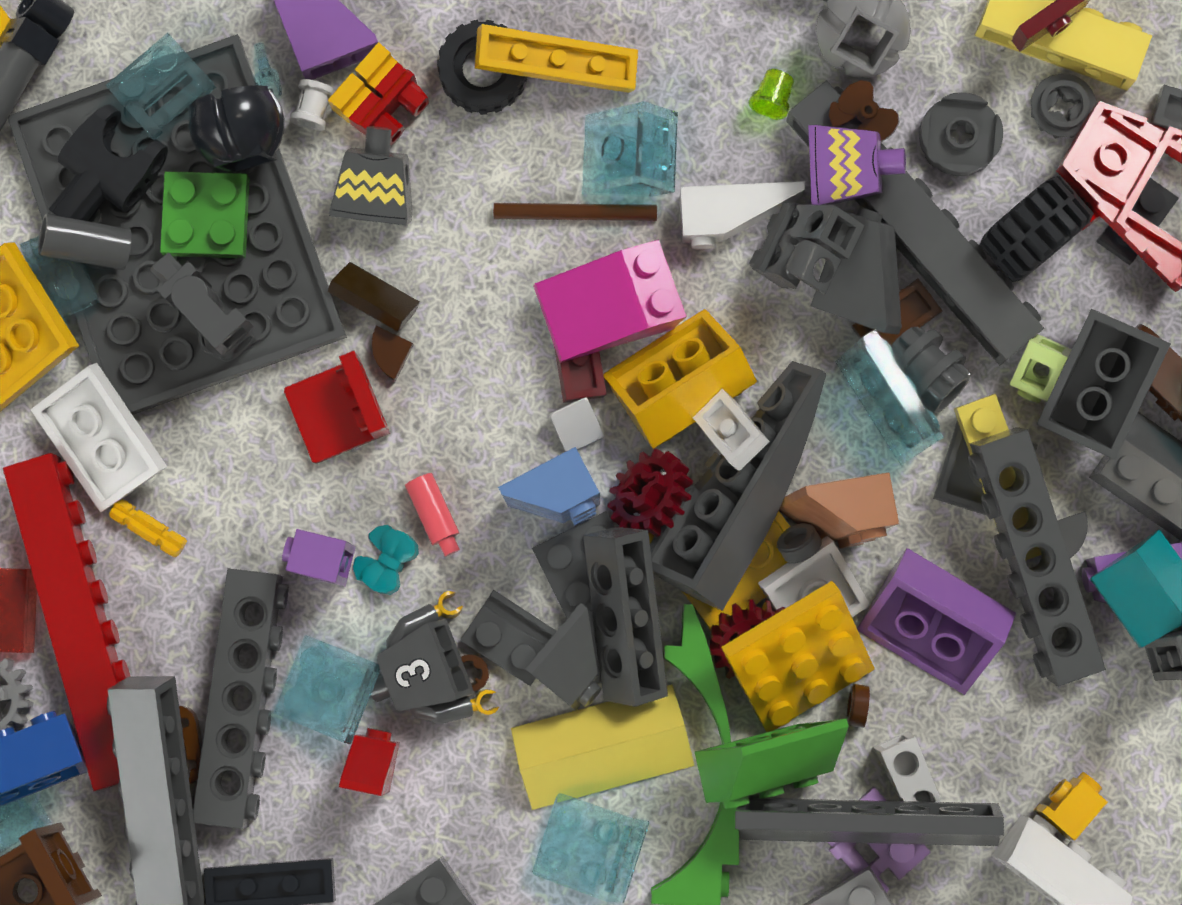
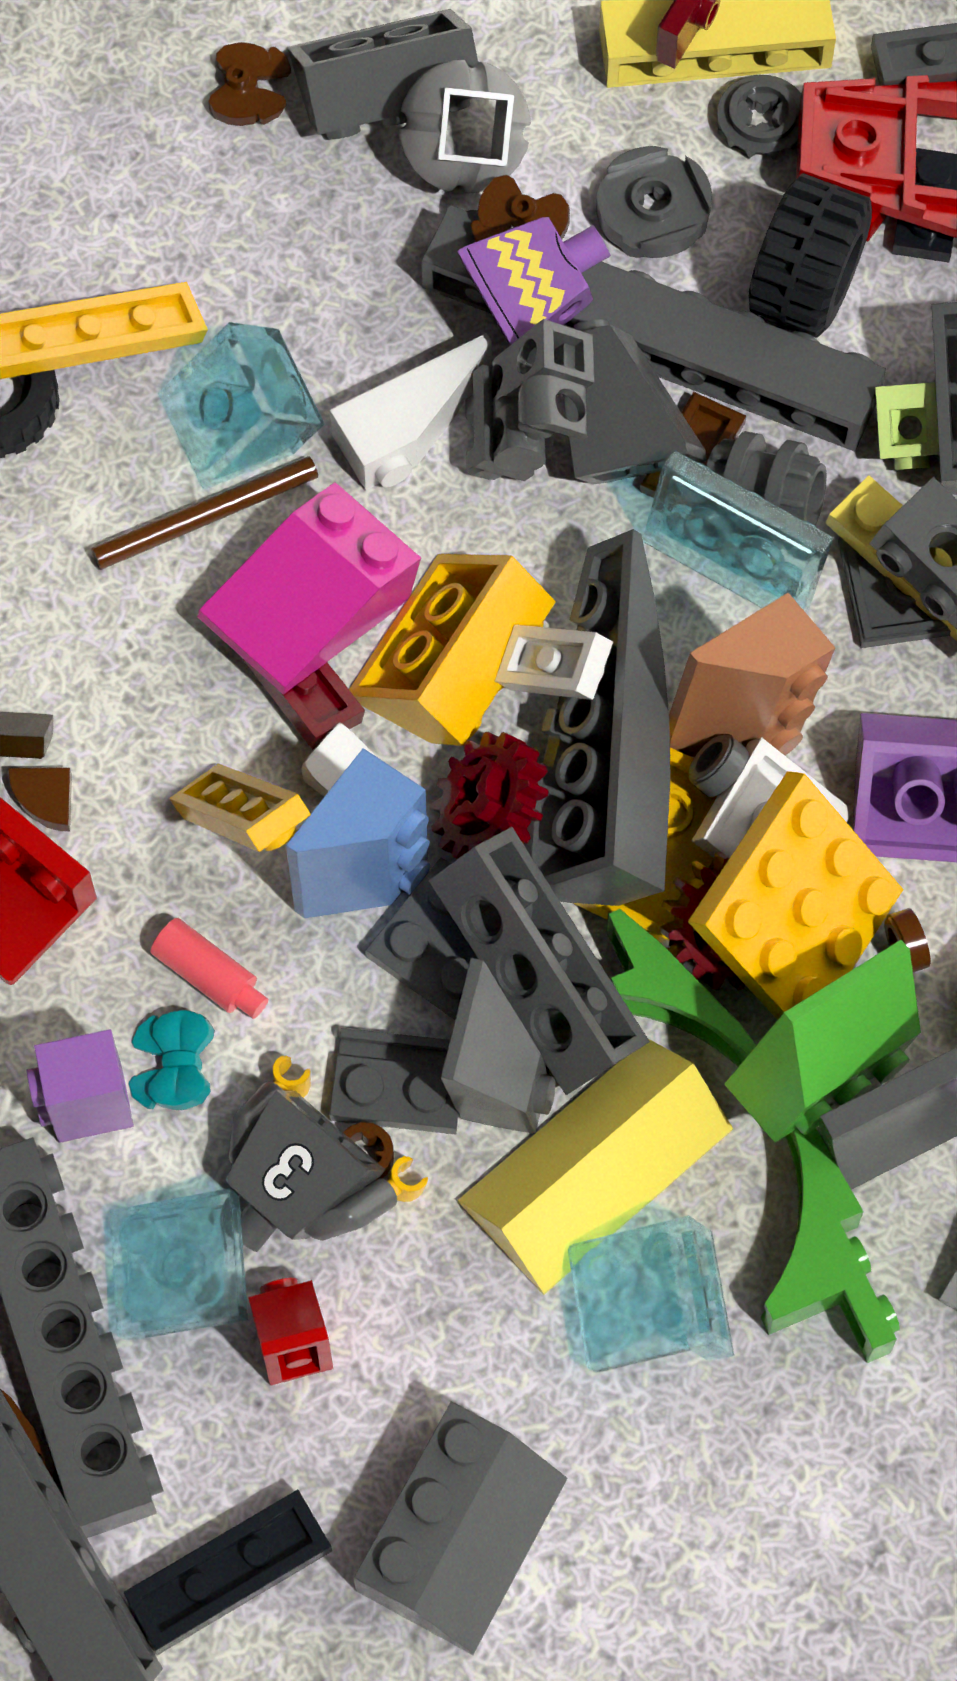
camera: 30 degrees left, 15 degrees down
clear neon green piece [748,69,794,120] -> none
none -> yellow plate [169,763,311,852]

